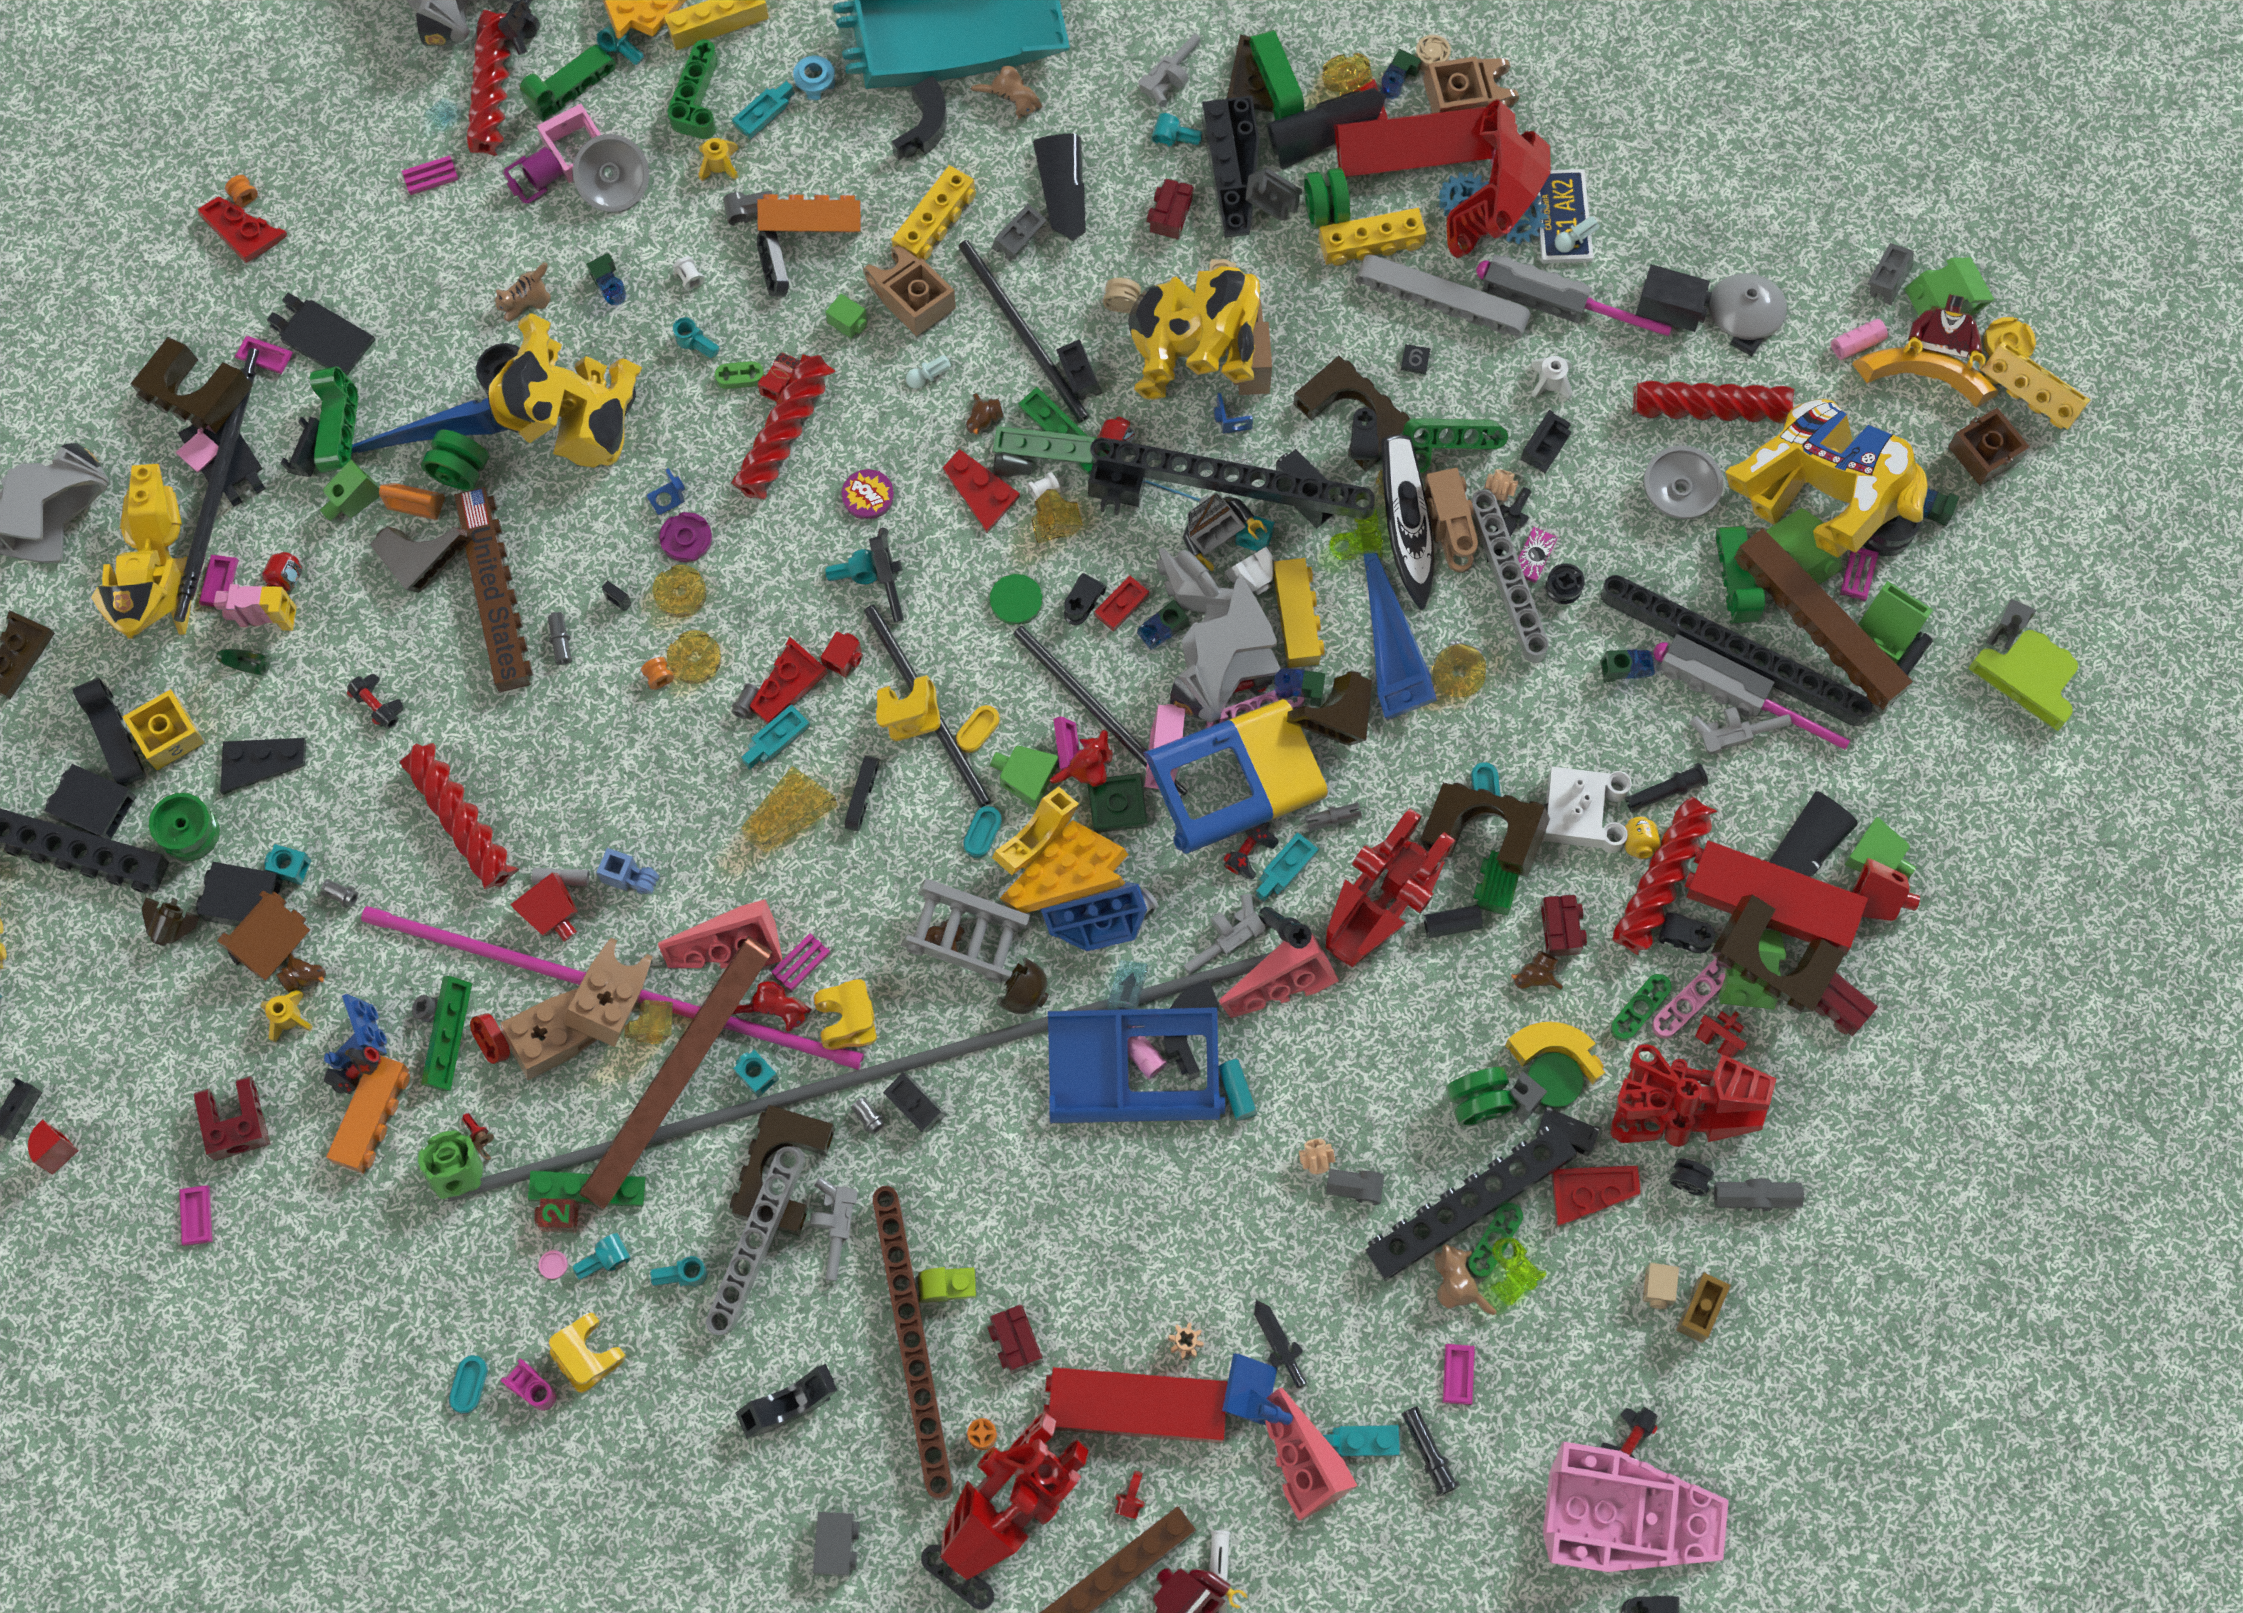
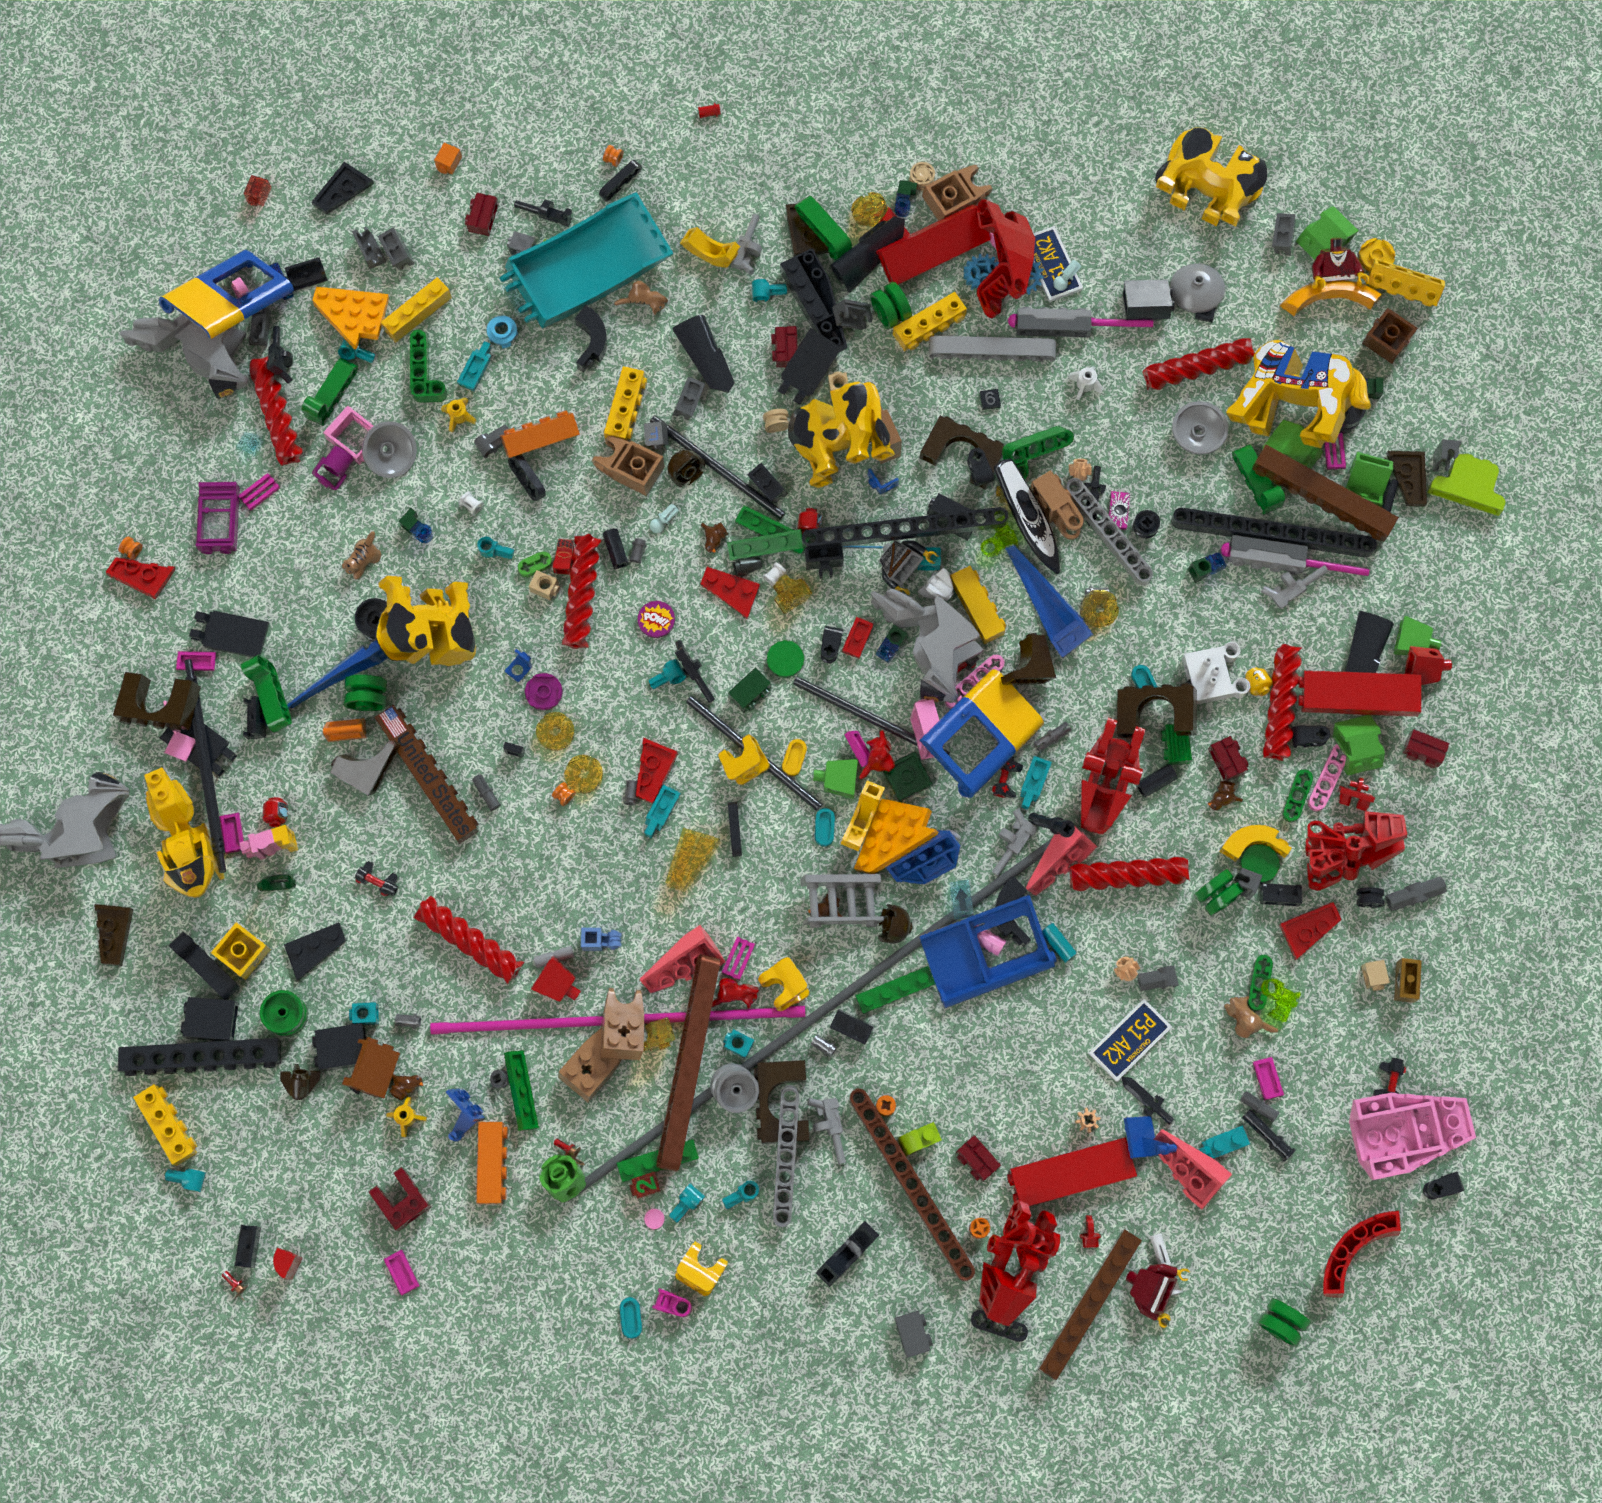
camera: 20 degrees left, 5 degrees up
bright green torso [319,460,380,521] -> none
black piece [324,1046,381,1094] -> none
red beam [470,1013,510,1064] -> none
red brick [821,631,863,678] -> none
bright green brick [825,293,867,339] -> none
leg [1274,668,1326,707] -> none
black brick [1365,1125,1577,1282] -> none
black hinge [1521,410,1571,474] -> none
black pin [1625,763,1708,813] -> none
dark brown arch [1710,894,1845,1014] -> none
bright pink axle [1831,318,1888,360] -> none
none -> magenta door [195,482,240,554]
none -> tan brick [528,570,560,600]
none -> black axle [602,528,629,569]
none -> flat silver pin [630,538,647,563]
none -> dark grey brick [643,422,669,450]
none -> dark brown cylinder [667,450,705,488]
none -> yellow arch [680,227,740,268]
none -> light grey wheel [710,1063,759,1113]
none -> dark green brick [728,667,771,713]
none -> black tile [777,328,841,405]
none -> green plate [855,966,935,1014]
none -> orange wheel [876,1095,896,1116]
none -> red piece [1069,857,1190,892]
none -> tile [1088,999,1172,1082]
none -> yellow animal [1155,127,1267,227]
none -> dark grey axle [1240,1091,1280,1122]
none -> dark brown wing [1386,451,1427,507]

